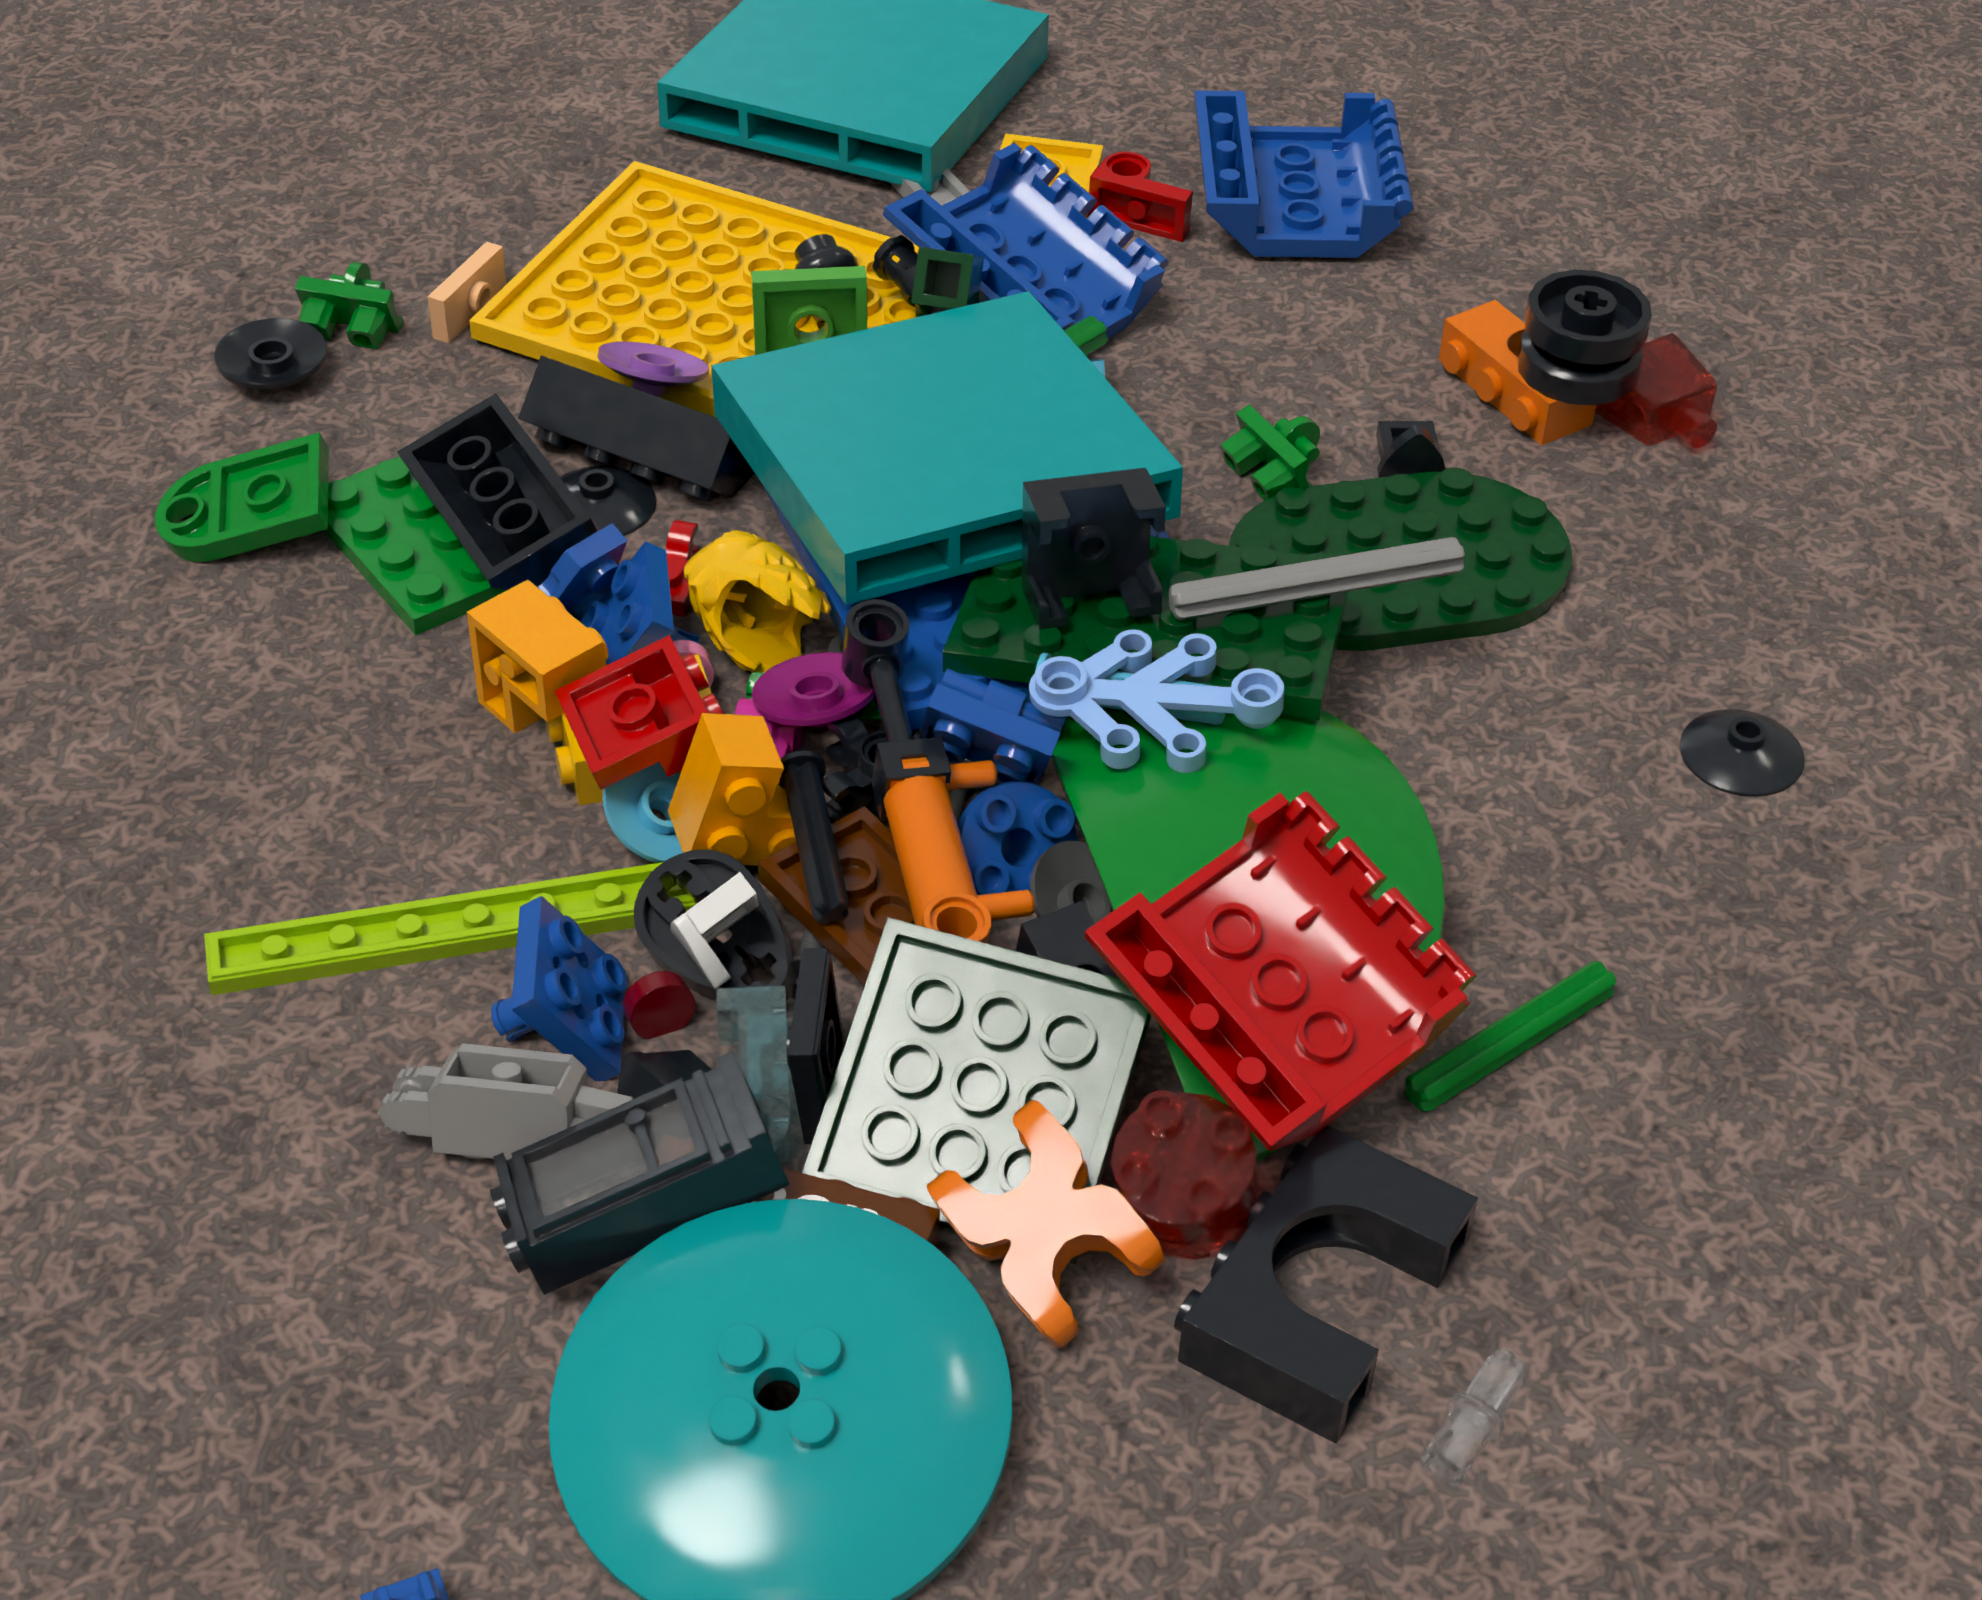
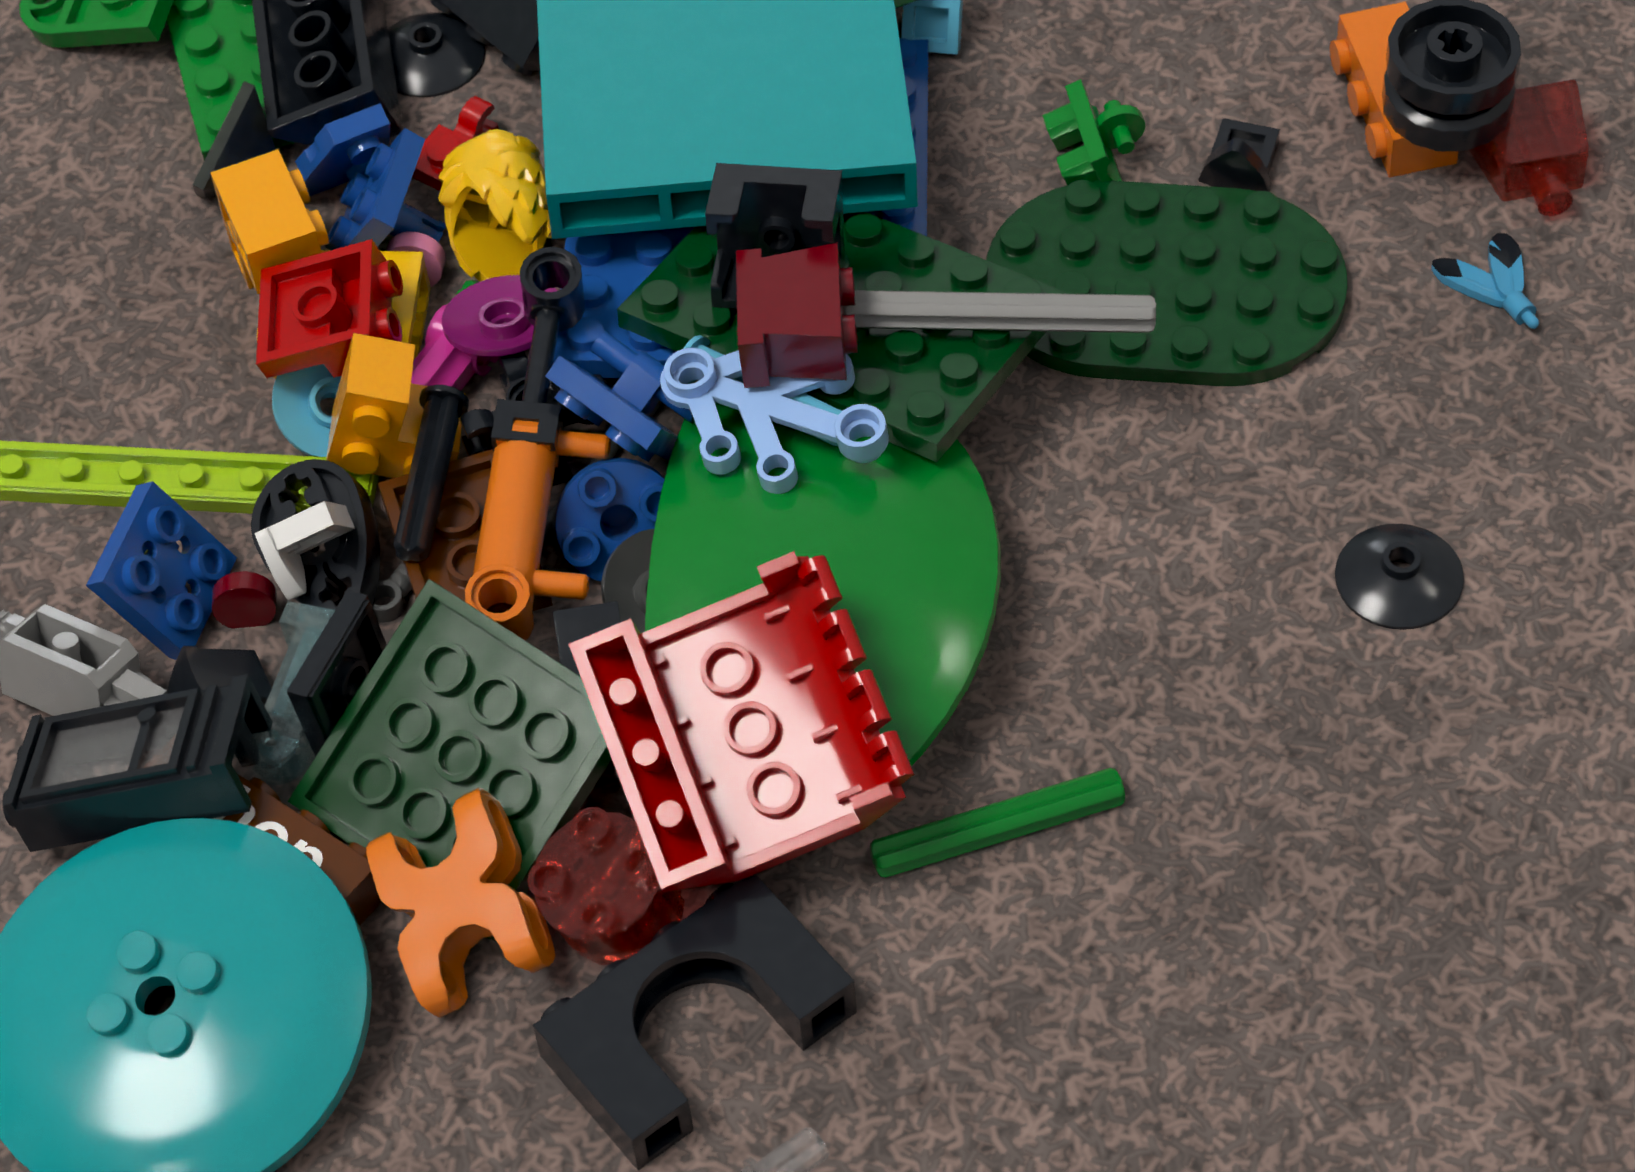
camera: 25 degrees right, 10 degrees up
none -> pearl dark grey slope [193,81,276,199]
none -> dark red hips [736,242,858,388]
none -> dark azure piece [1431,233,1539,329]

